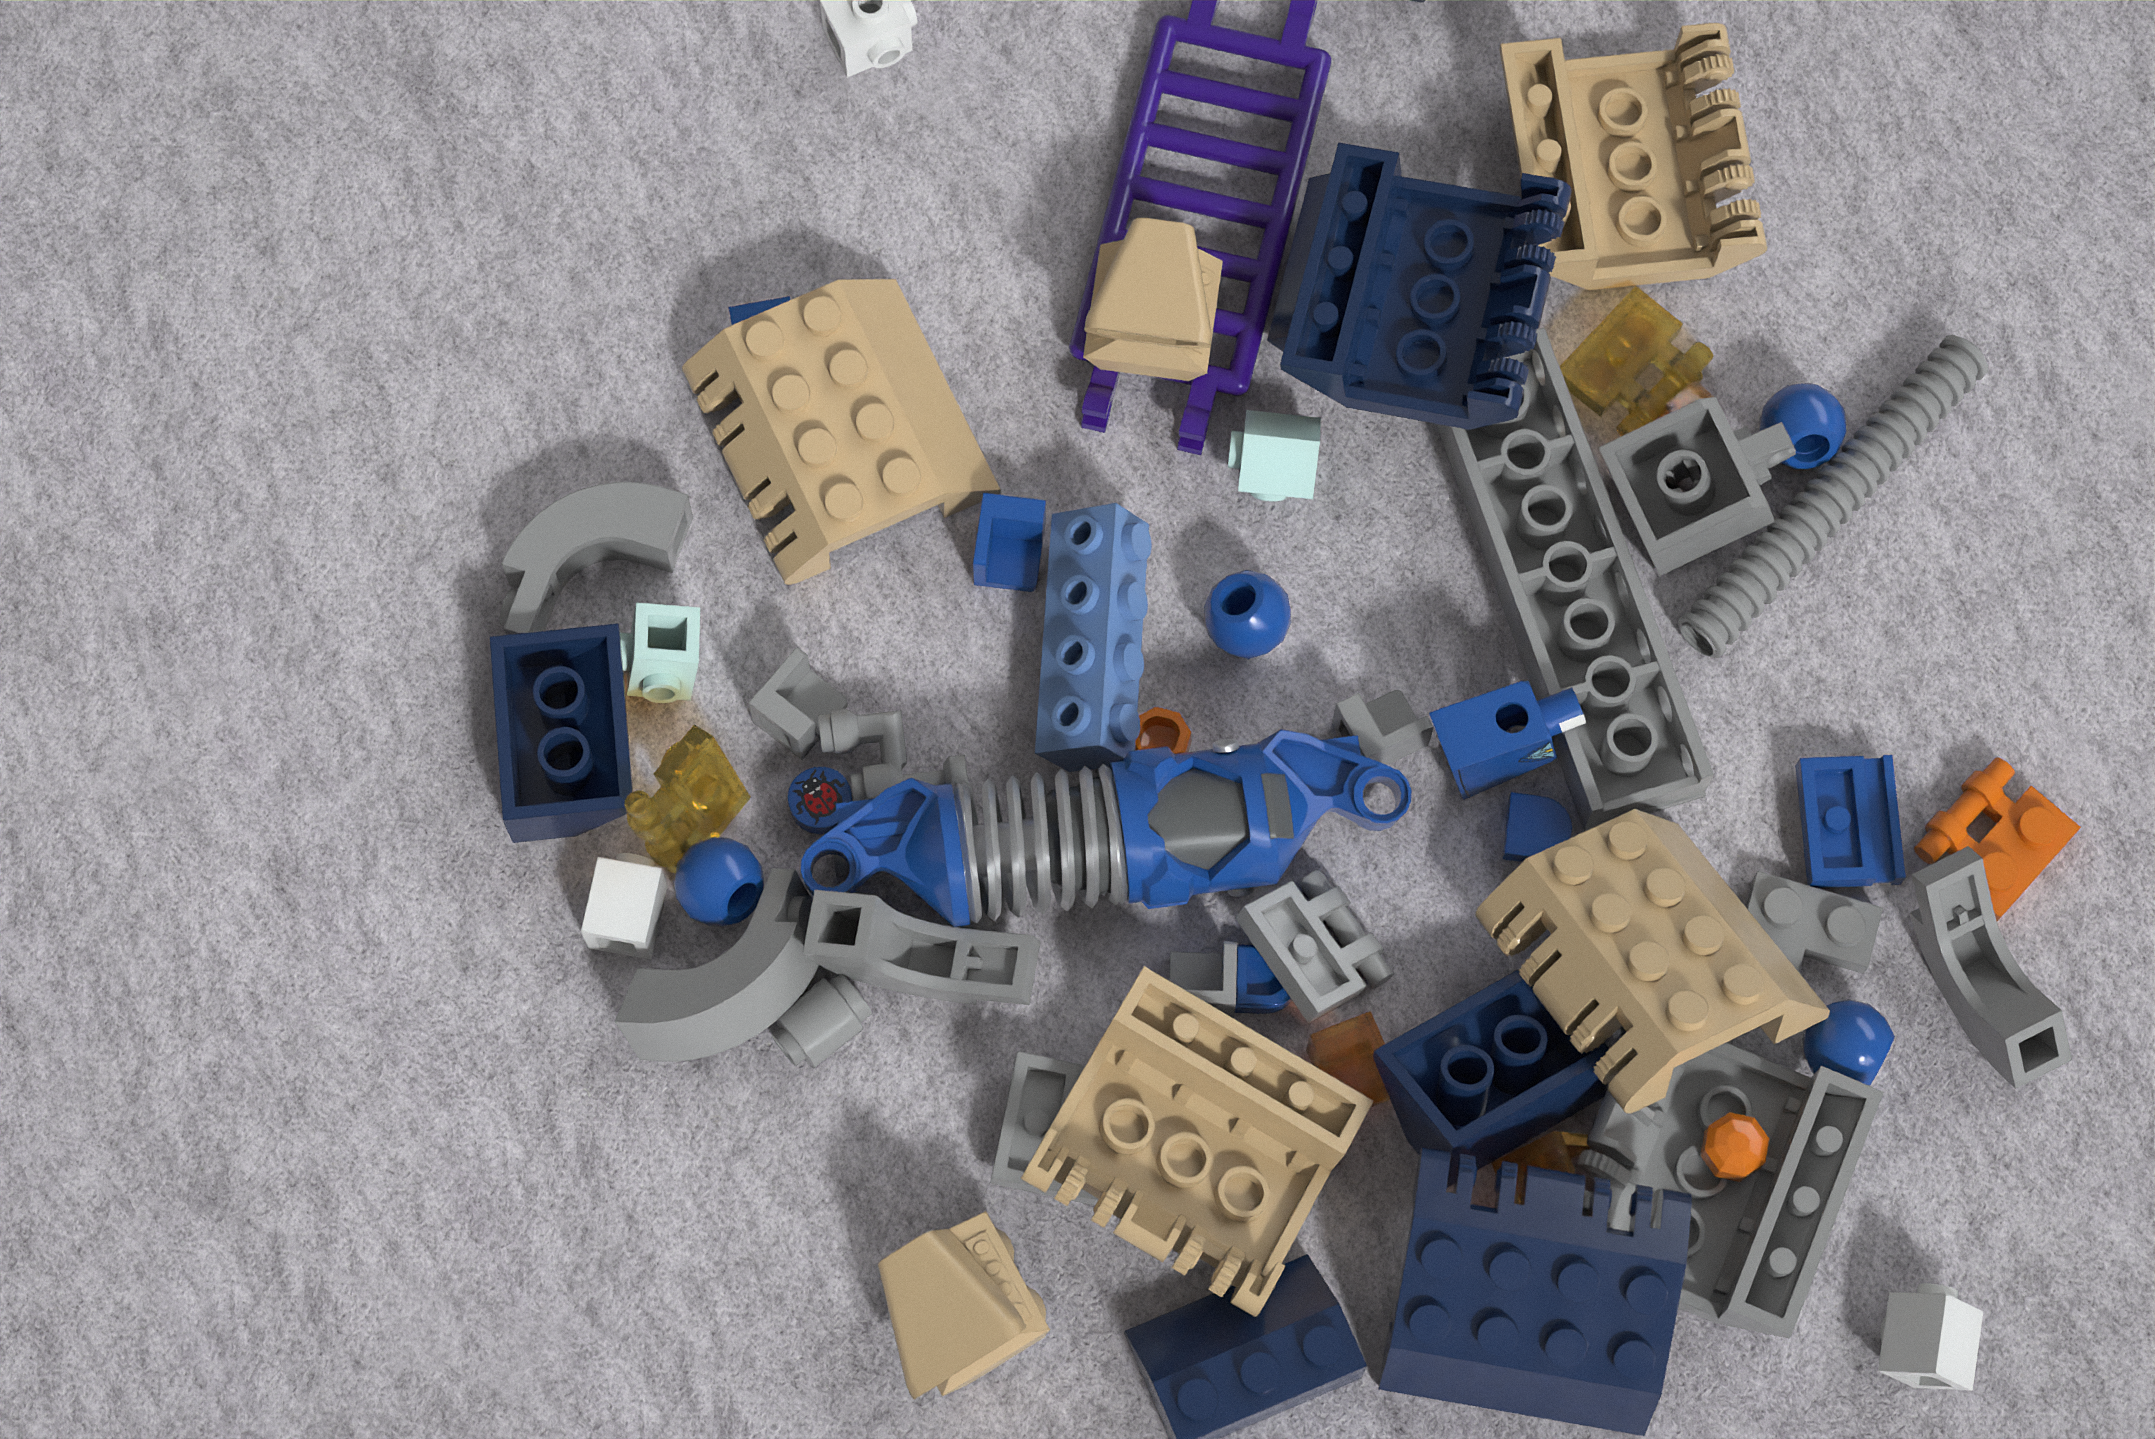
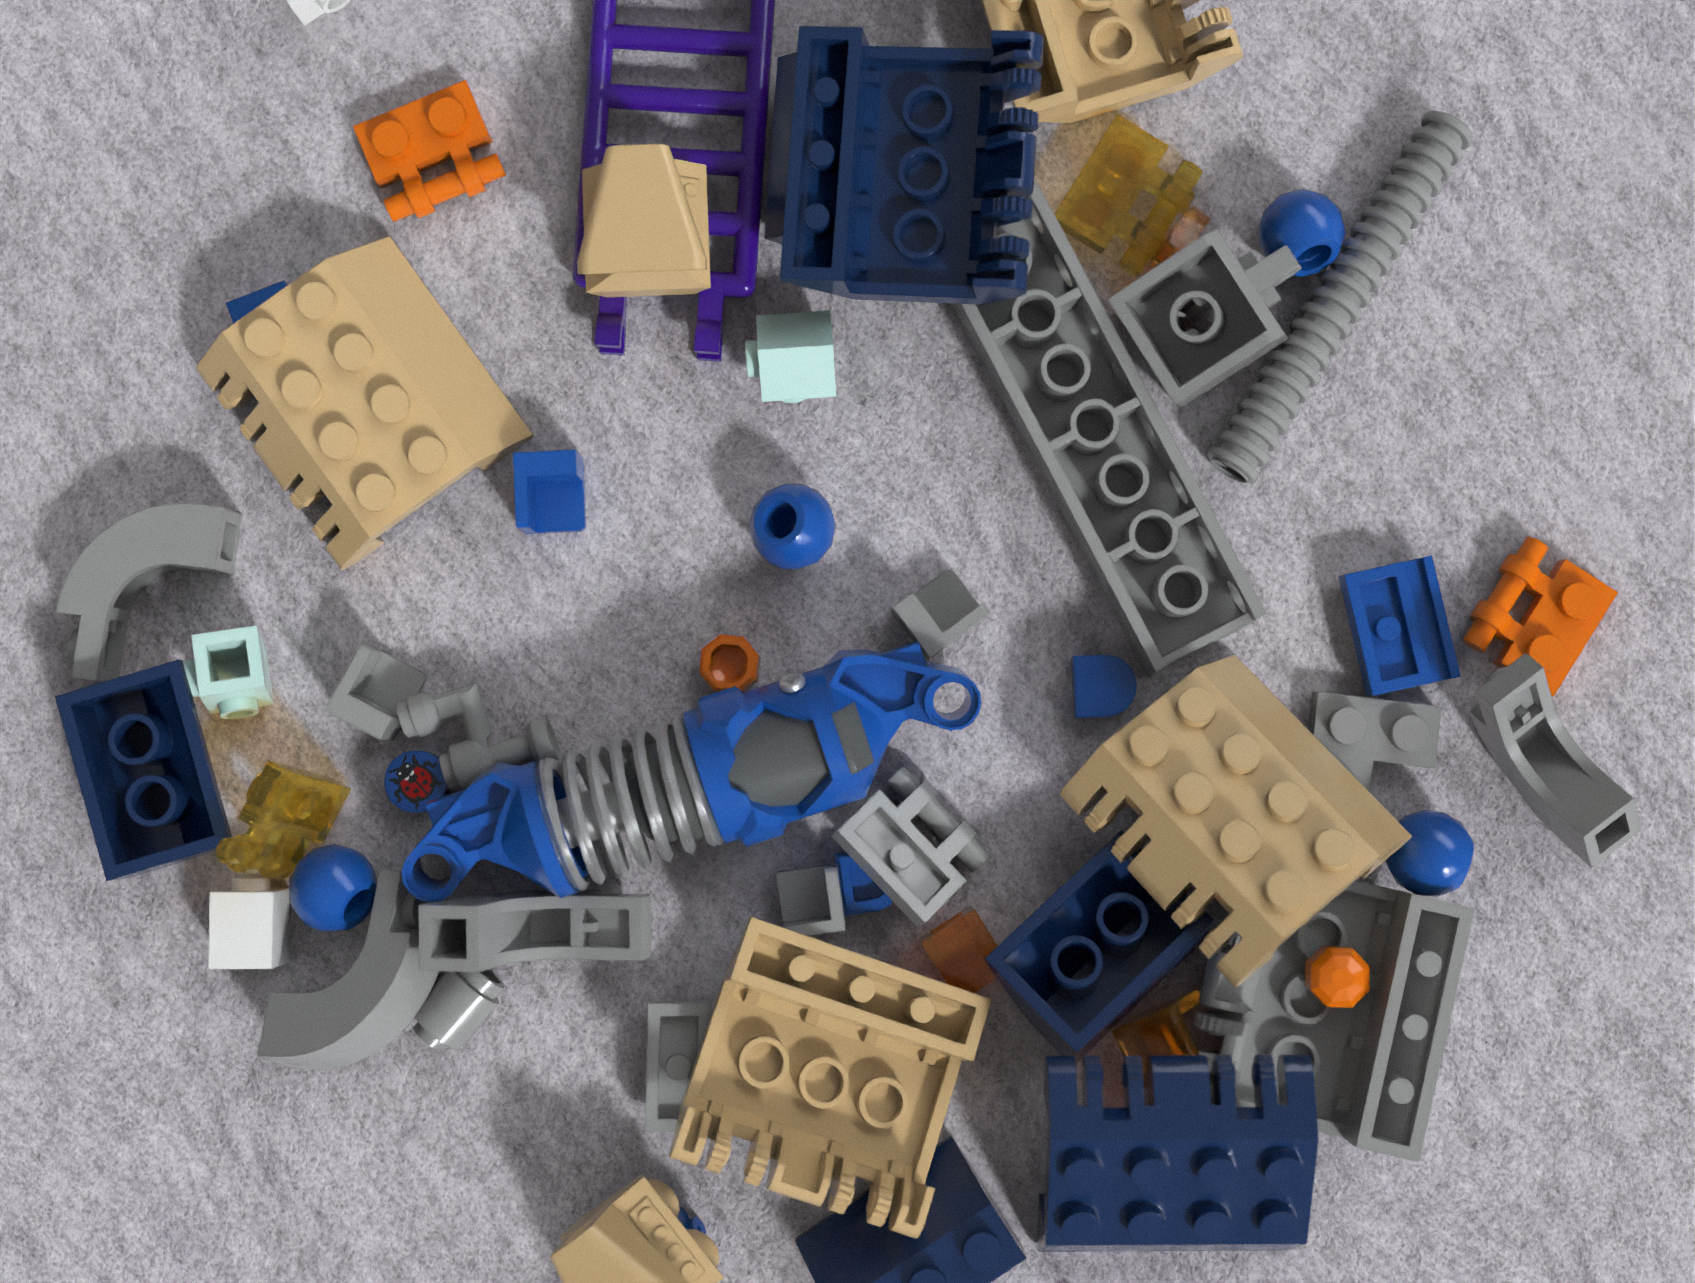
camera: 10 degrees left, 15 degrees up
medium blue brick [1035,503,1152,772] -> none
blue torso [1429,681,1586,800] -> none
white brick [1878,1283,1983,1391] -> none
none -> orange plate [353,80,506,222]

